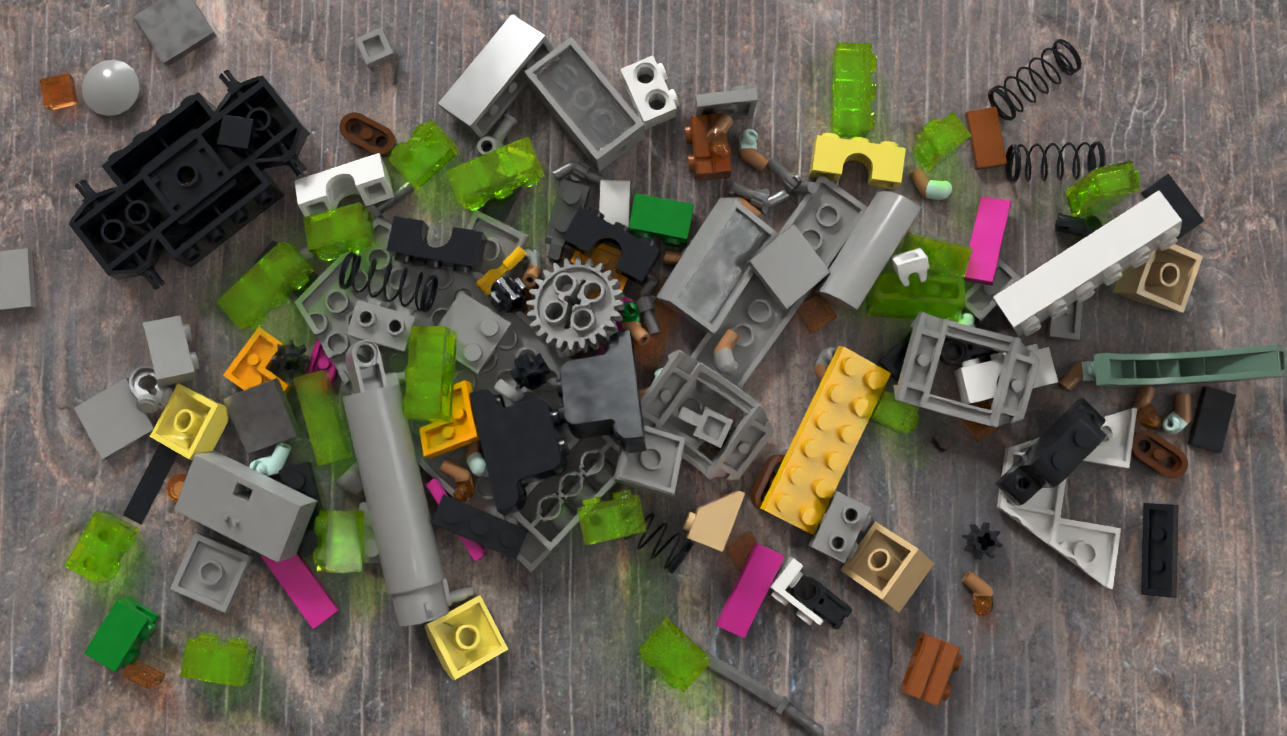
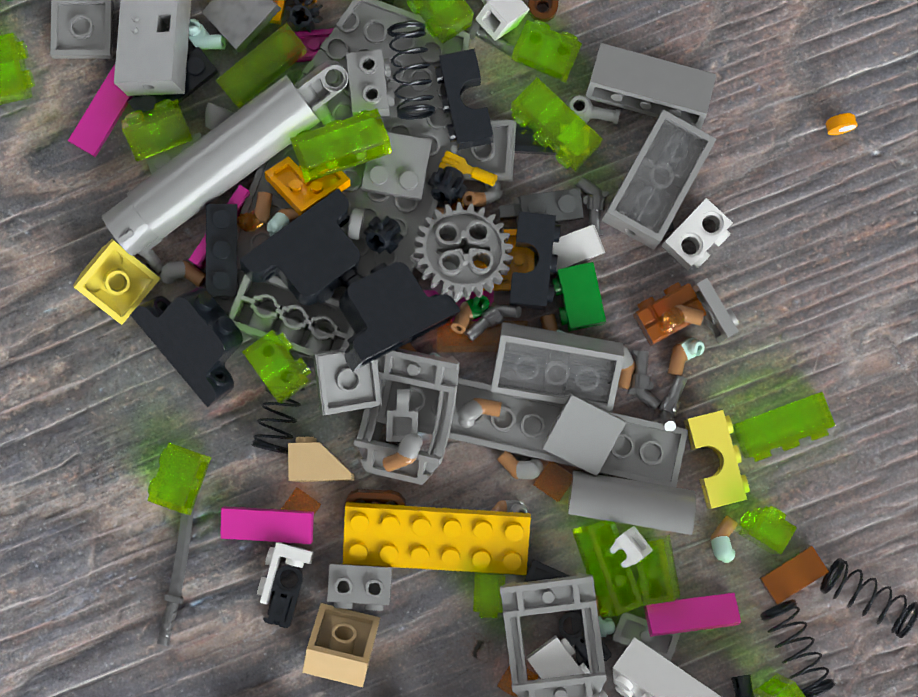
camera: 60 degrees right, 0 degrees up
none -> black brick [130,287,243,408]
none -> arm [160,260,206,287]
none -> arm [383,433,423,472]
none -> arm [497,451,543,479]

